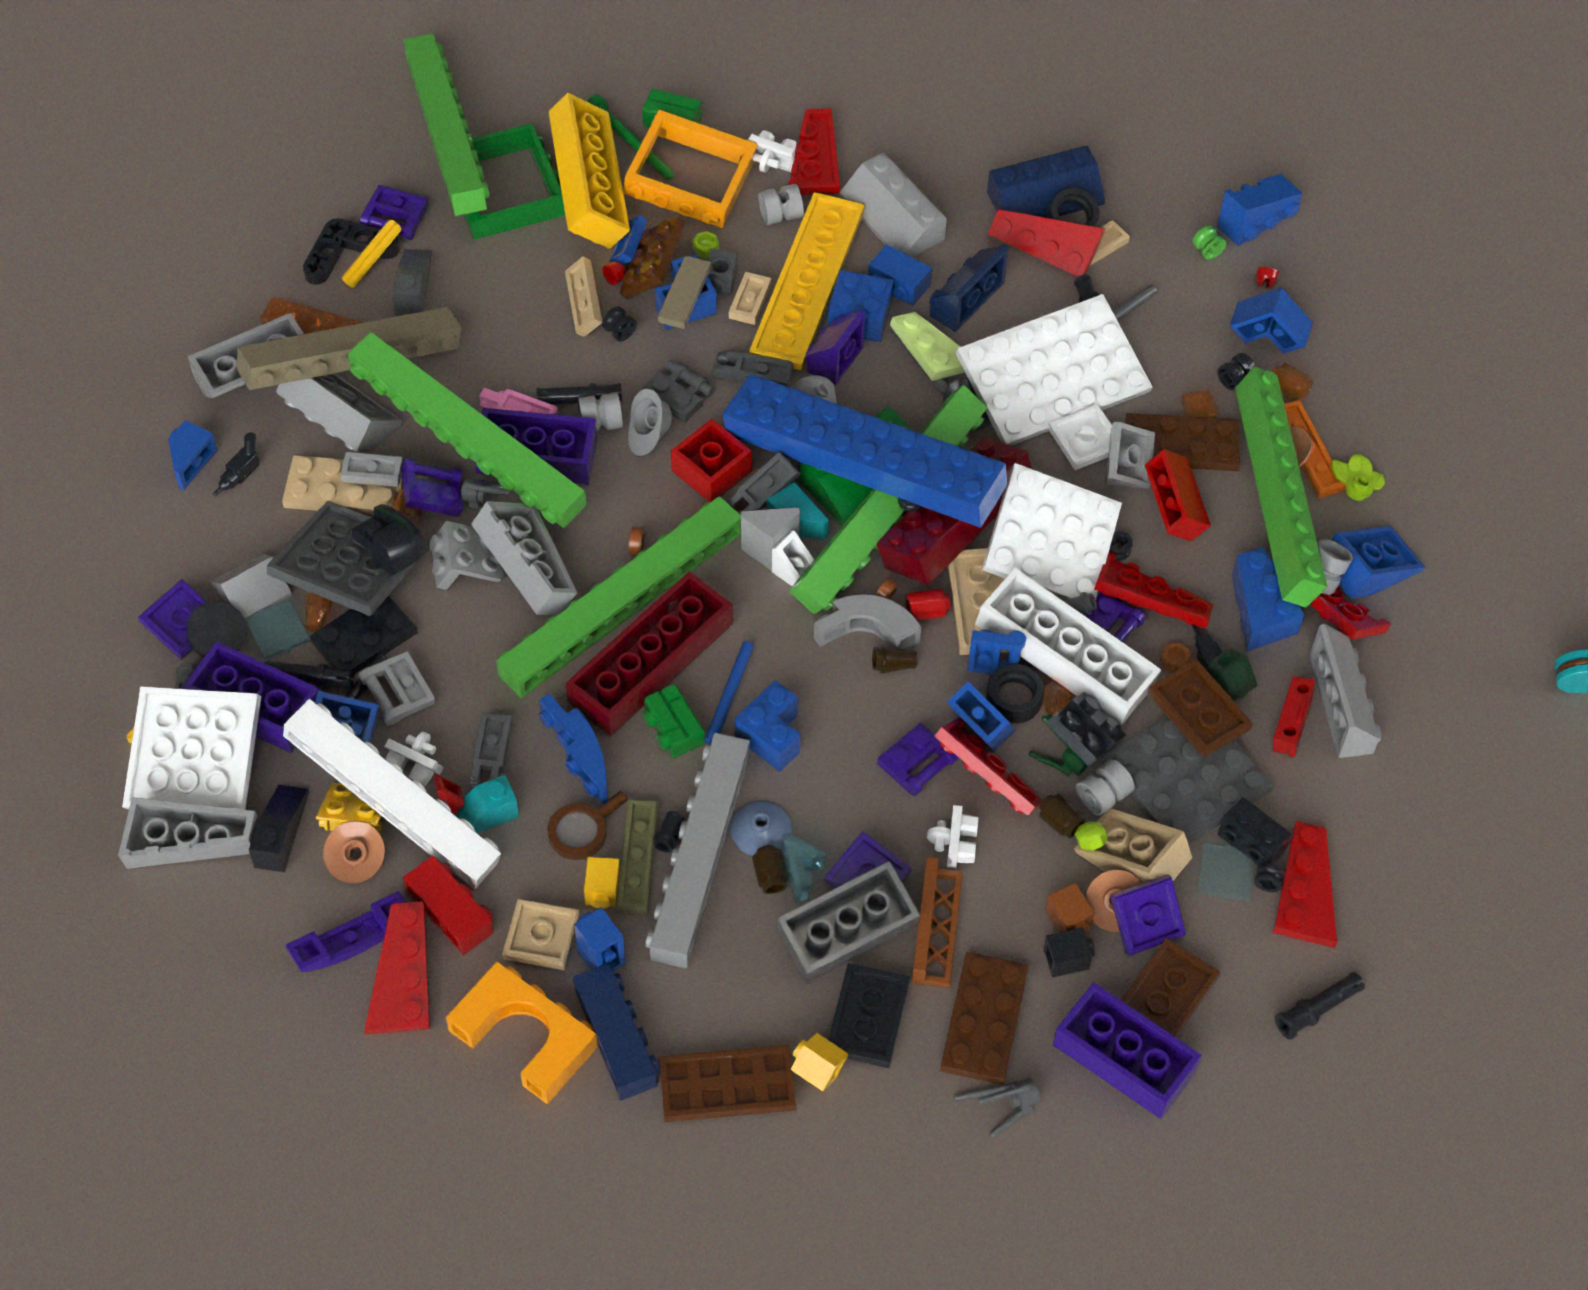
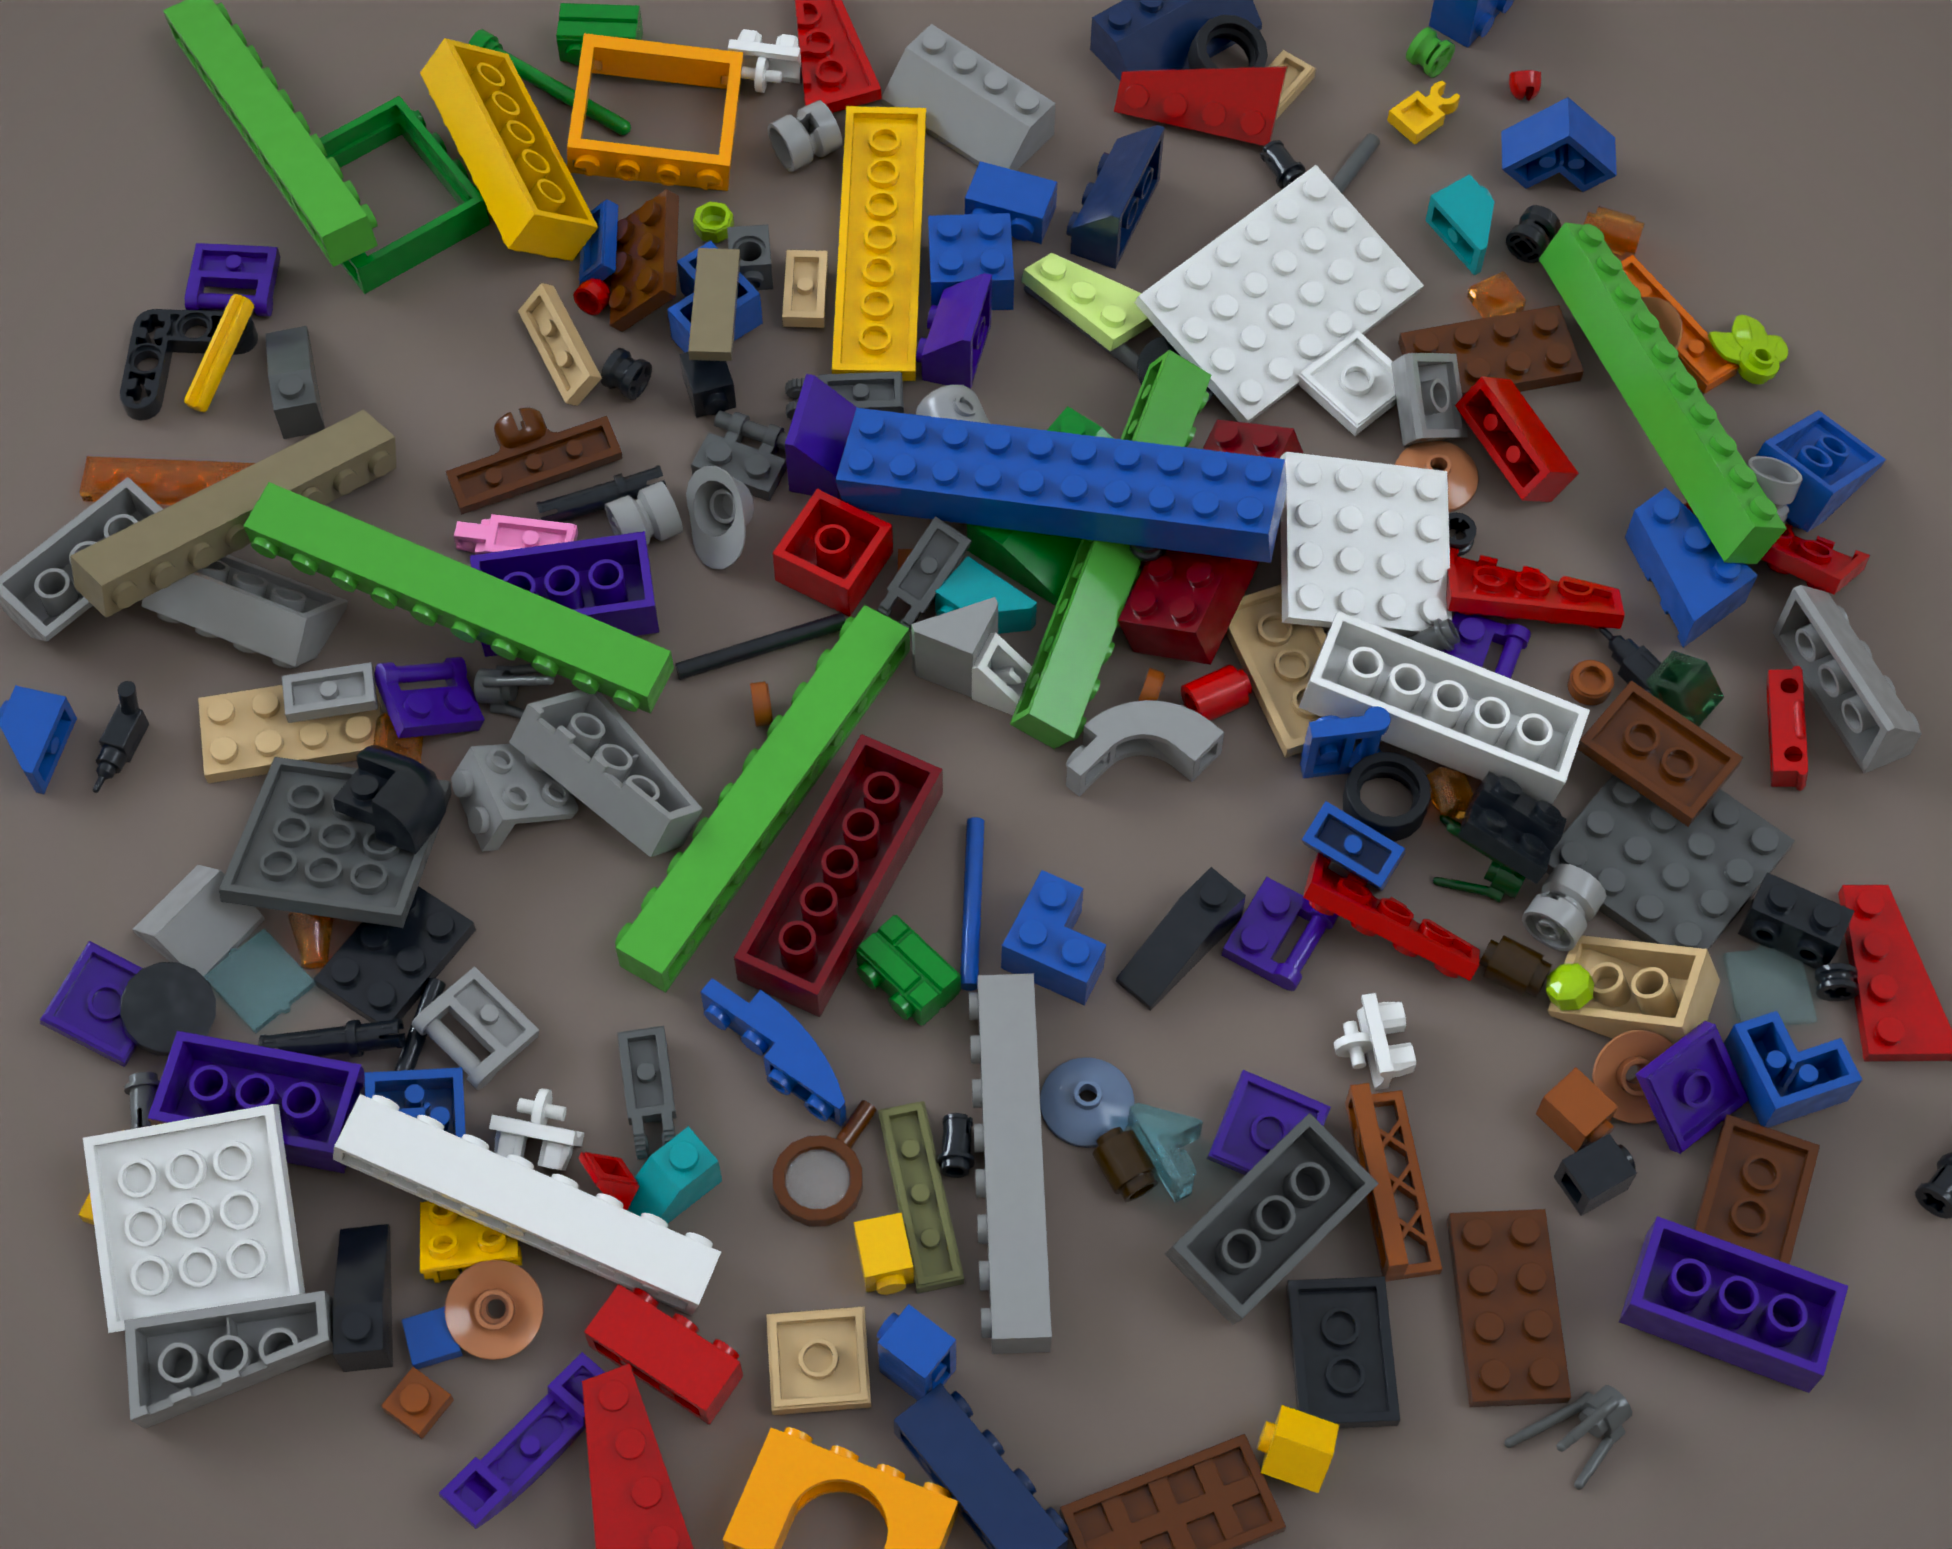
camera: 15 degrees left, 5 degrees up
dark brown cone [872,644,917,674] -> none
none -> dark orange plate [381,1367,454,1440]
none -> blue tile [402,1307,463,1370]
none -> reddish brown plate [446,407,622,515]
none -> black bar [675,612,846,680]
none -> black brick [679,352,736,418]
none -> dark purple slope [785,374,857,499]
none -> black slope [1116,867,1246,1011]
none -> yellow plate [1387,81,1460,145]
none -> nougat dish [1395,441,1478,513]
none -> teal slope [1425,174,1495,276]
none -> blue brick [1724,1011,1863,1128]

